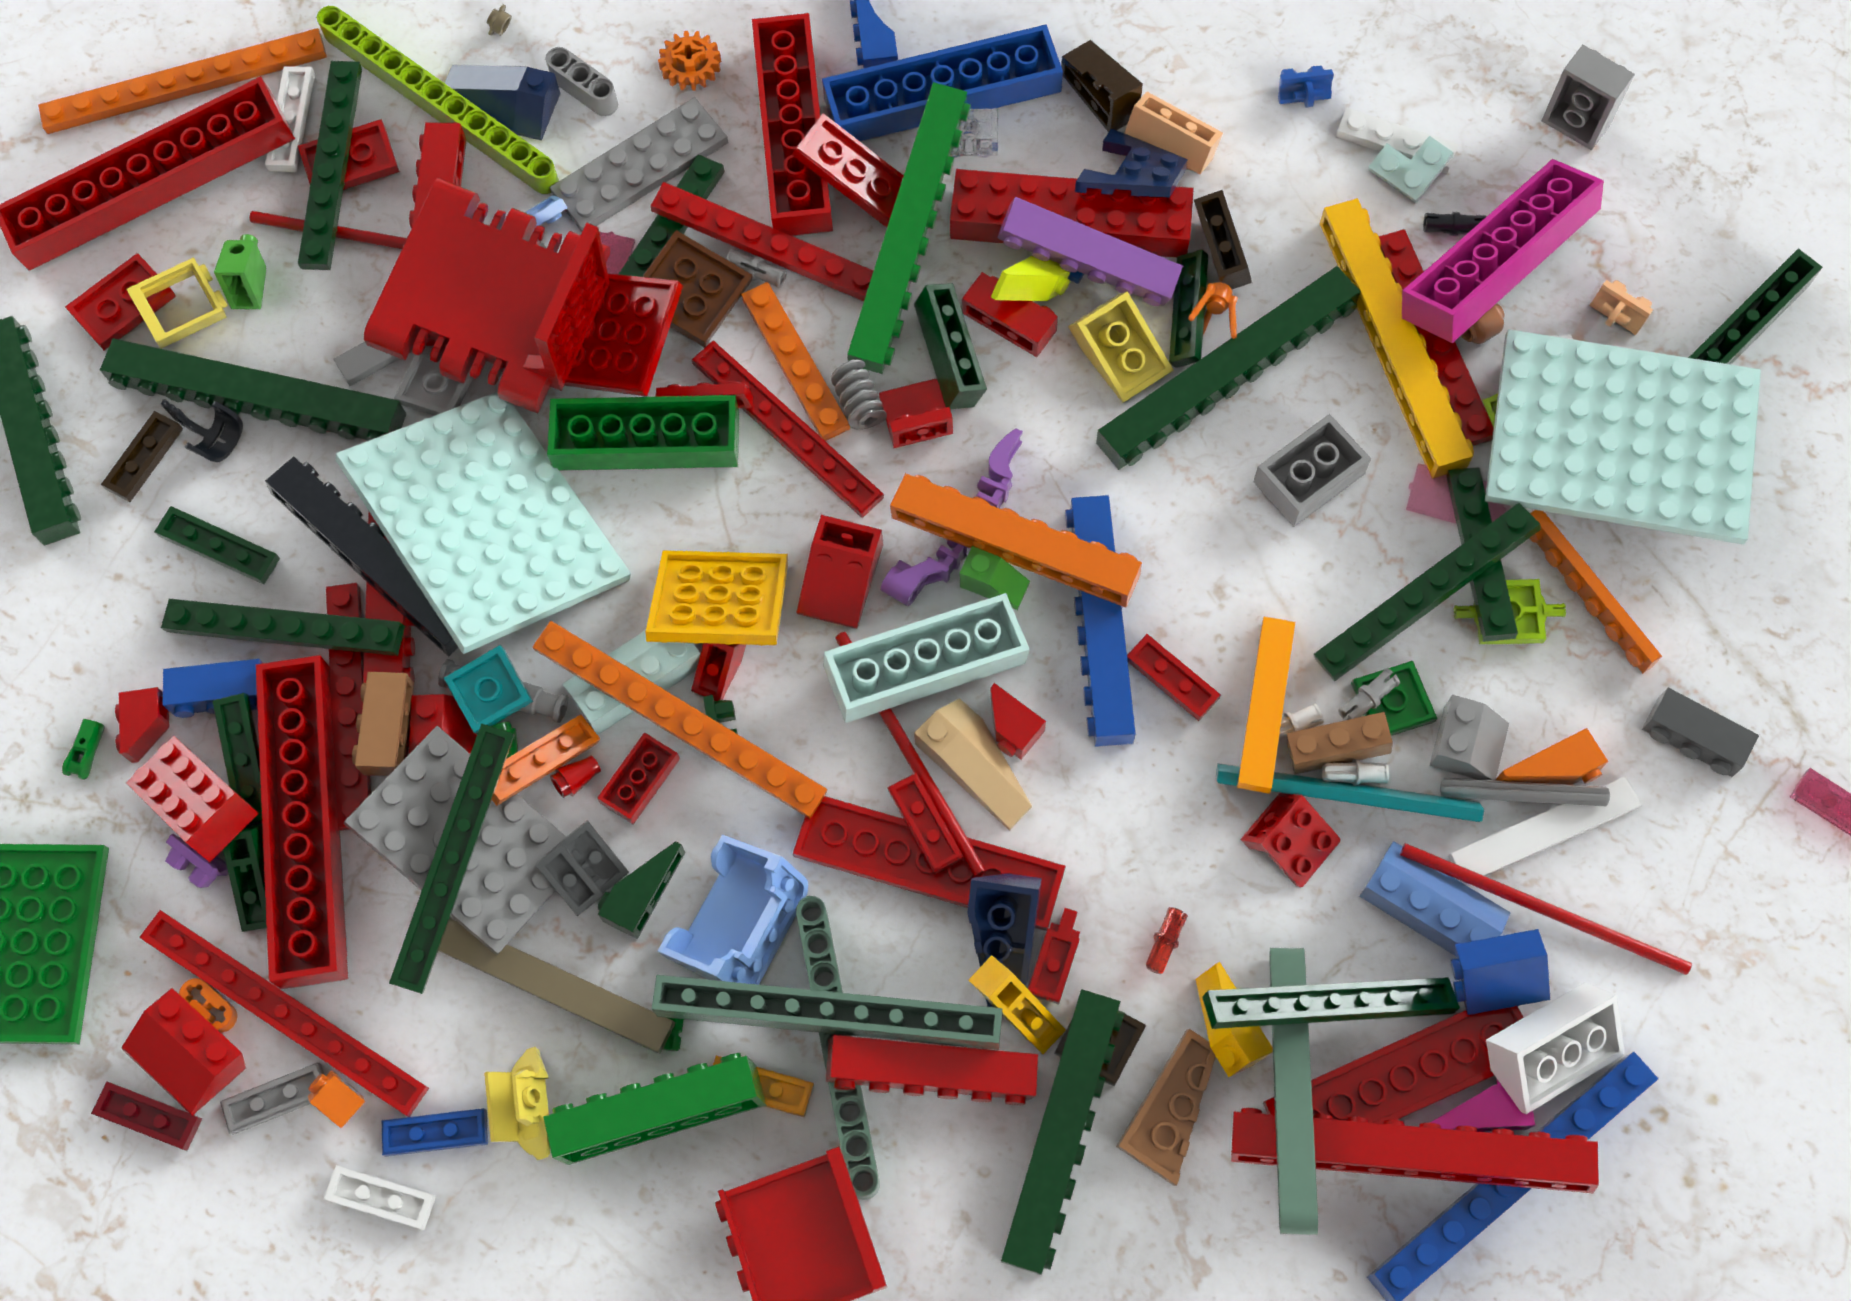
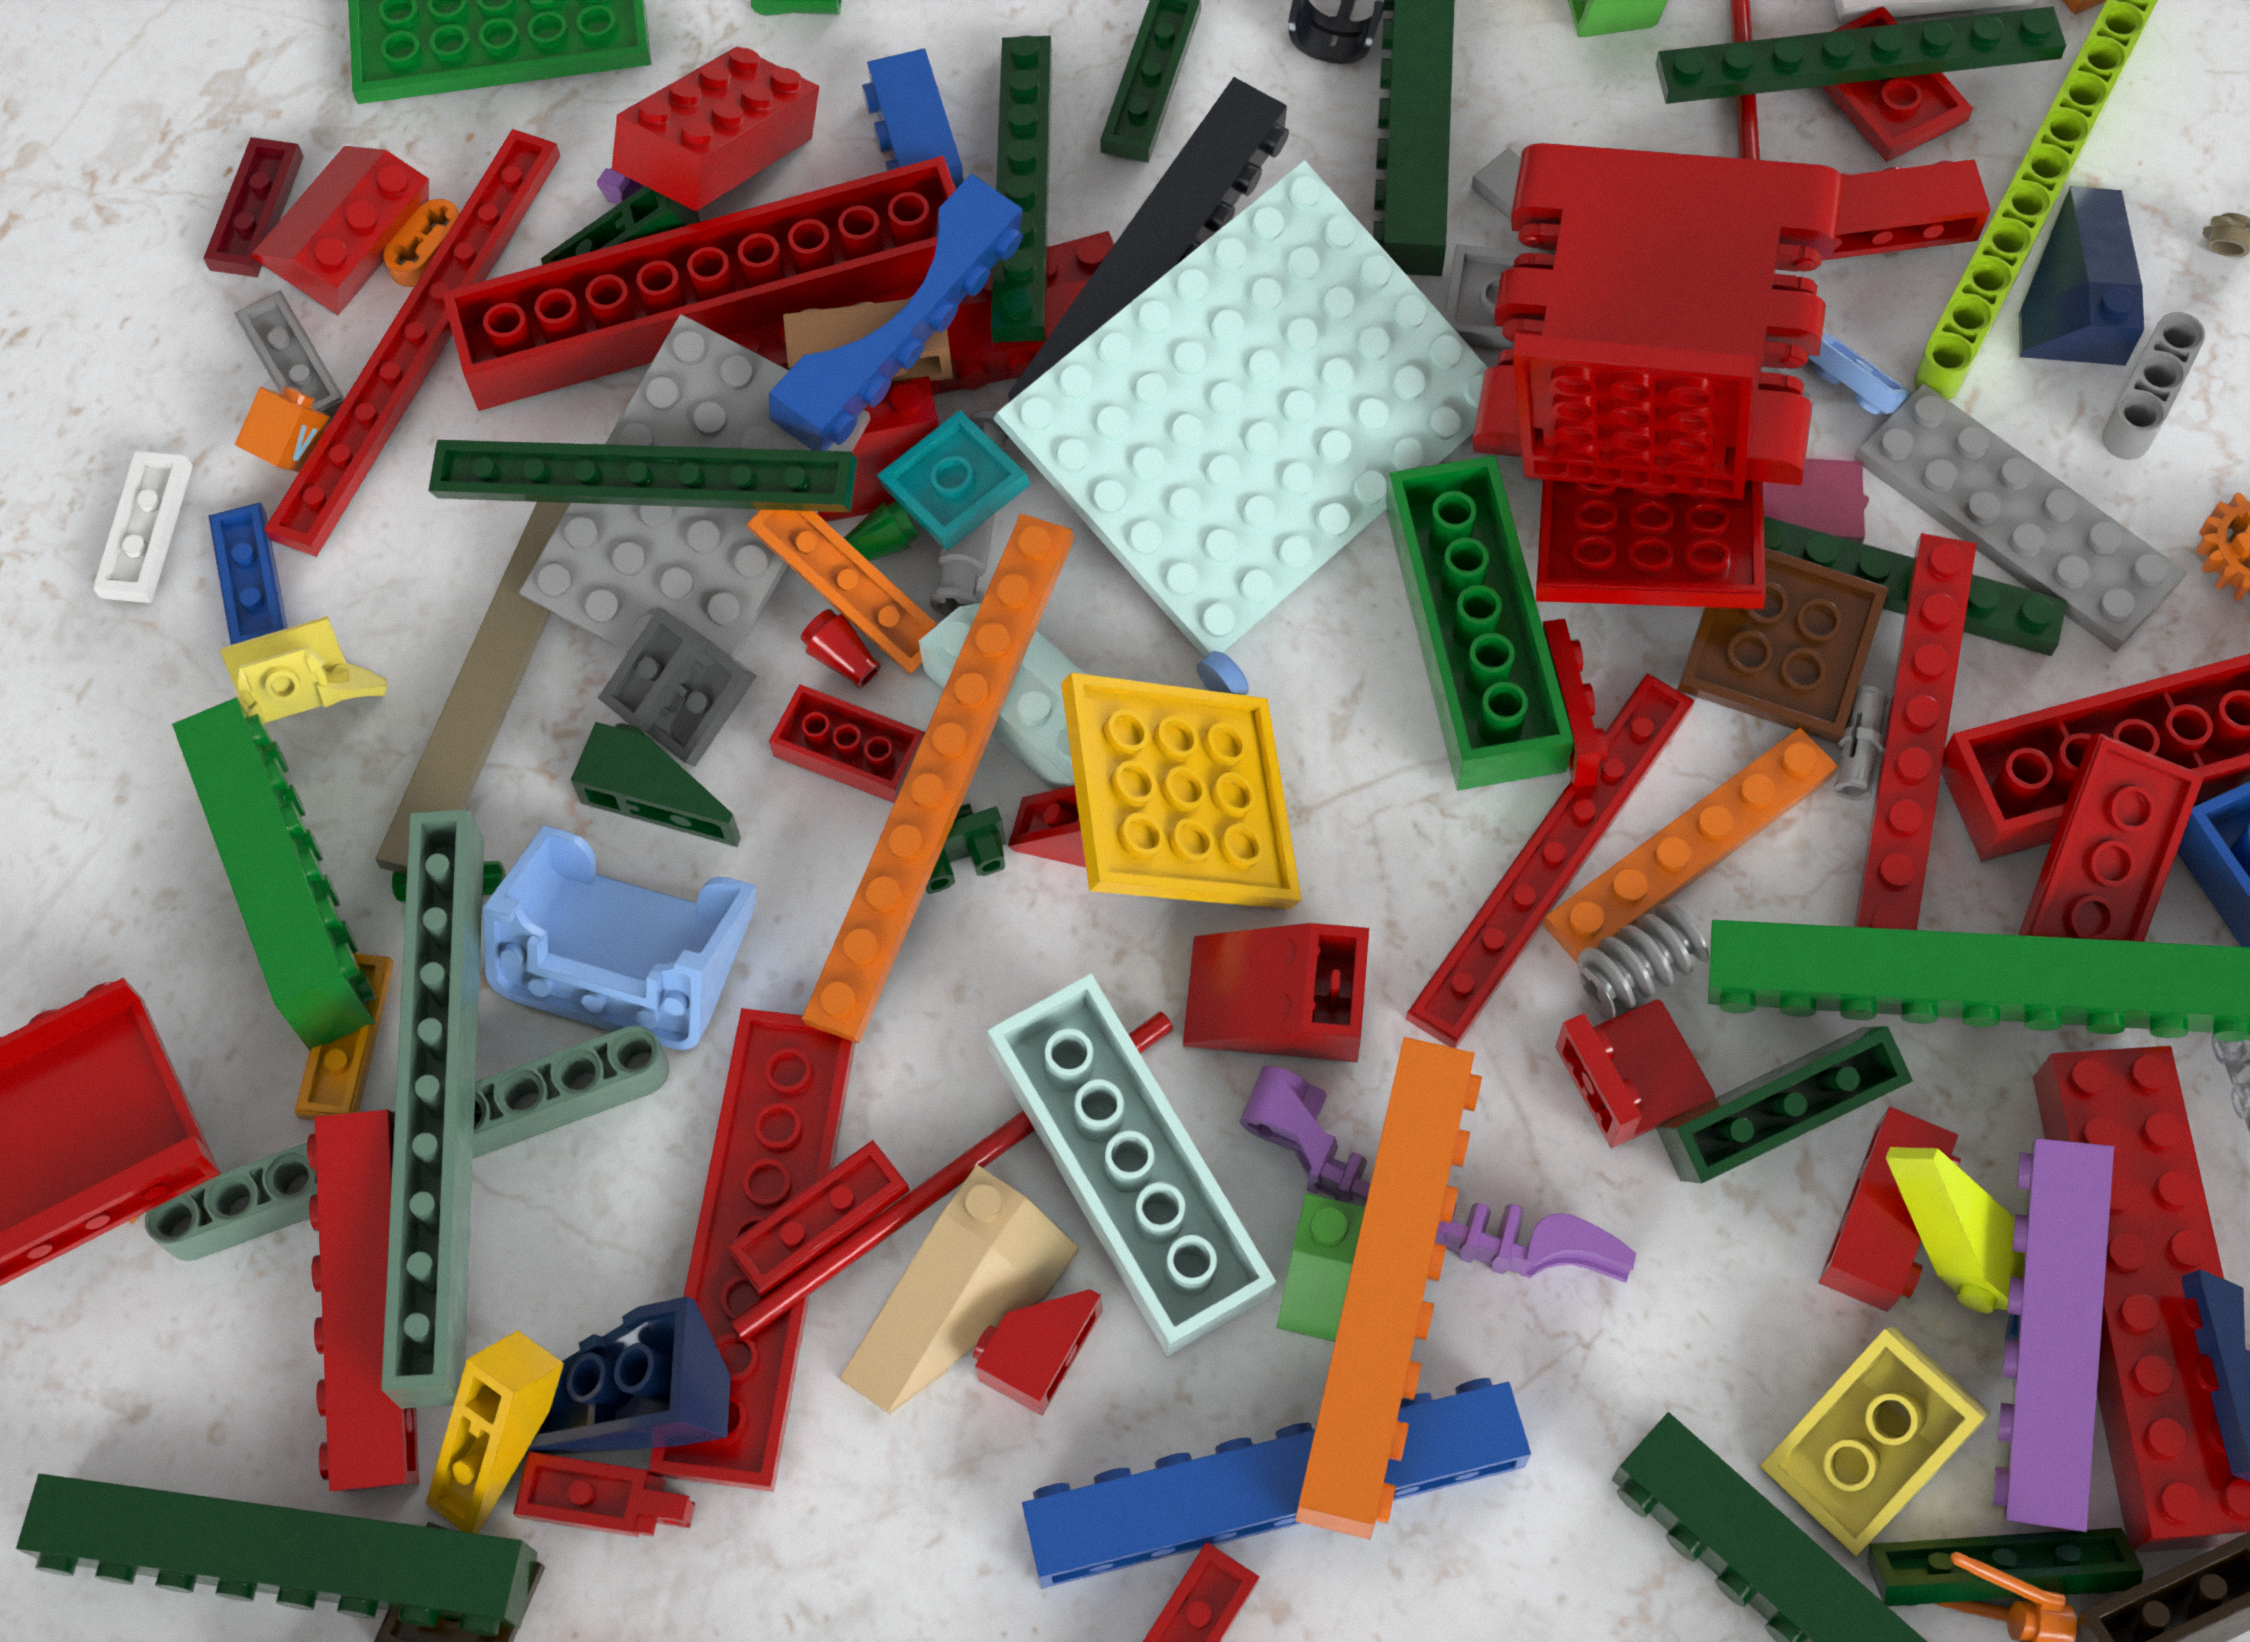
camera: 80 degrees right, 5 degrees down
red slope [115,687,169,763] -> none
dark green plate [212,693,262,826] -> none
none -> blue arch [769,173,1023,451]
none -> medium blue tile [1197,651,1249,695]

